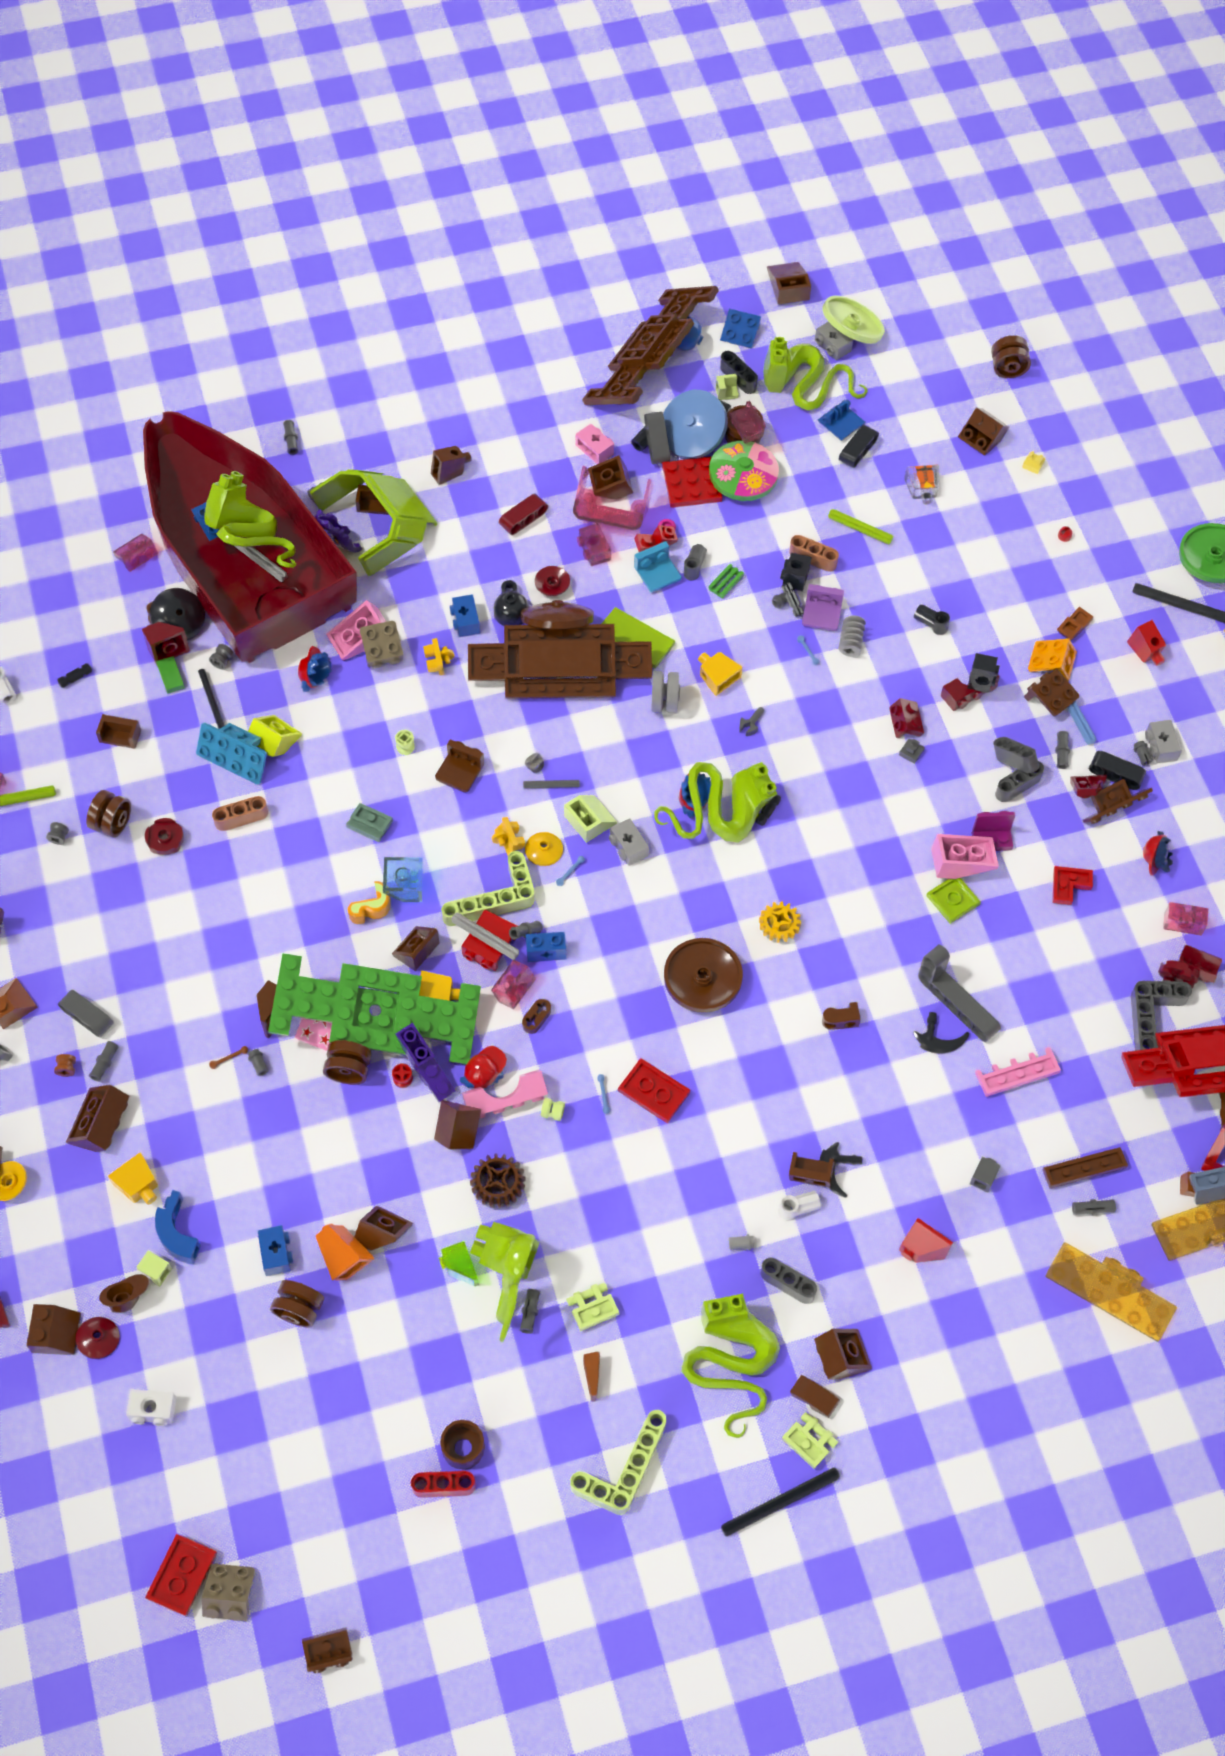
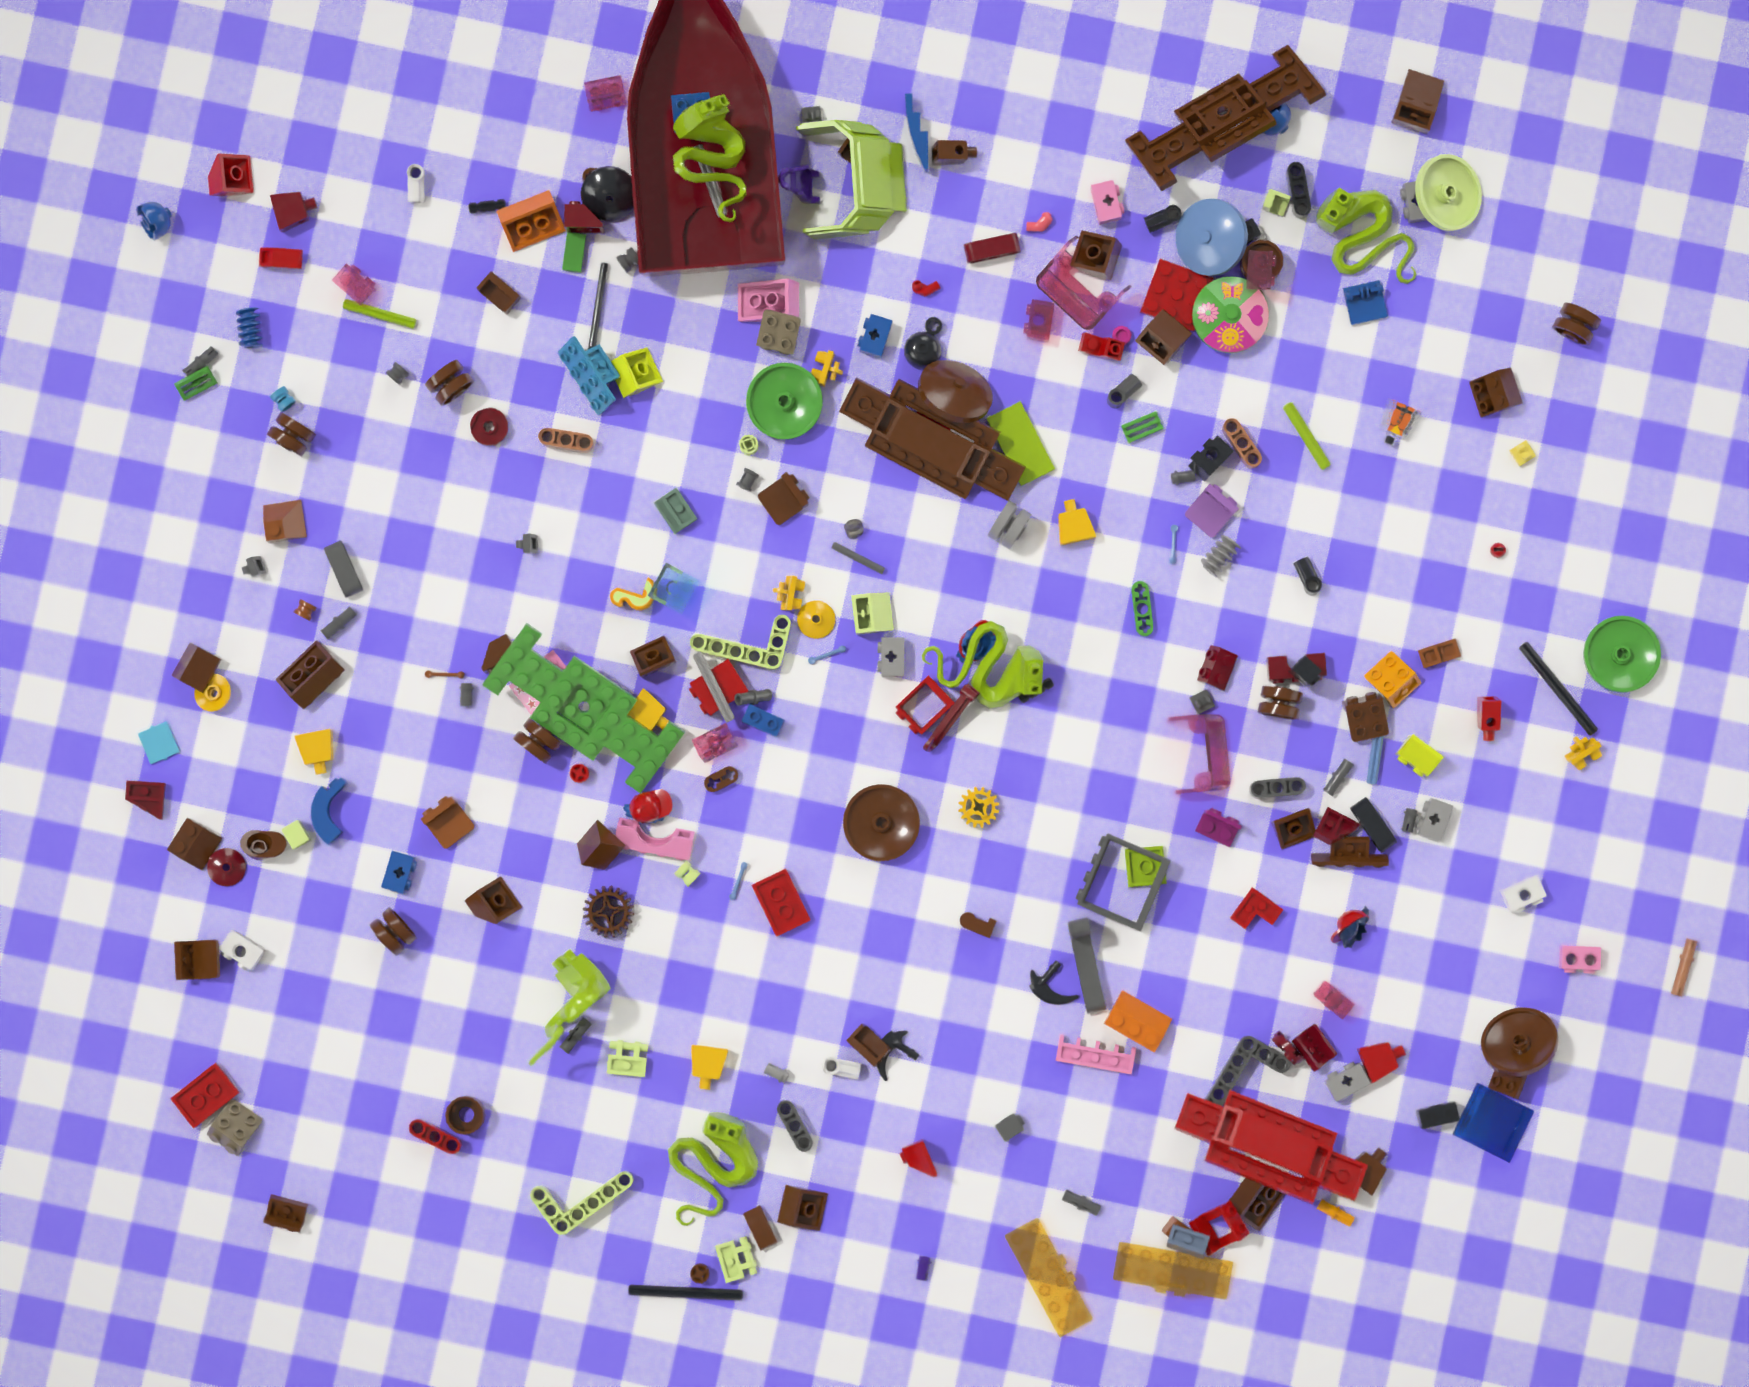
camera: 30 degrees right, 25 degrees up
dark grey pin [283,420,299,455] -> none
blue hair [297,646,332,692] -> none
orange slope [315,1223,374,1280] -> none
dark purple slope [395,1023,456,1103] -> none
clear neon green slope [438,1241,479,1287] -> none
dark red dish [534,566,570,596] -> none
dark orange slope [583,1351,600,1402] -> none
dark azure bracket [634,541,682,593] -> none
dark grey beam [644,411,670,464] -> none
blue hinge [720,308,761,349] -> none
dark grey bar [739,707,765,736] -> none
axle [782,582,804,617] -> none
black beam [838,424,879,468] -> none
bright pink slope [931,834,999,879] -> none
dark grey beam [993,737,1039,773] -> none
reddish brown plate [1042,1147,1128,1189] -> none
none -> reddish brown bracket [174,939,220,980]
none -> dark orange bracket [420,795,475,849]
none -> orange slope [496,190,566,252]
none -> dark grey tile [516,533,538,554]
none -> reddish brown wheel [690,1263,710,1284]
none -> yellow torso [691,1044,729,1090]
none -> dark grey bush [736,468,759,492]
none -> bright green dish [746,363,823,439]
none -> red window [895,675,955,735]
none -> blue slope [905,93,928,172]
none -> red arm [912,280,941,297]
none -> dark purple pin [915,1256,932,1281]
none -> dark red piece [923,683,980,752]
none -> coral arm [1026,212,1052,232]
none -> dark grey window [1075,833,1171,932]
none -> orange slope [1103,990,1172,1053]
none -> bright green beam [1131,581,1153,637]
none -> reddish brown slope [1135,309,1192,365]
none -> clear pink windscreen [1166,714,1231,795]
none -> reddish brown wheel [1257,686,1303,720]
none -> reddish brown slope [1271,808,1316,850]
none -> neon yellow slope [1395,734,1444,777]

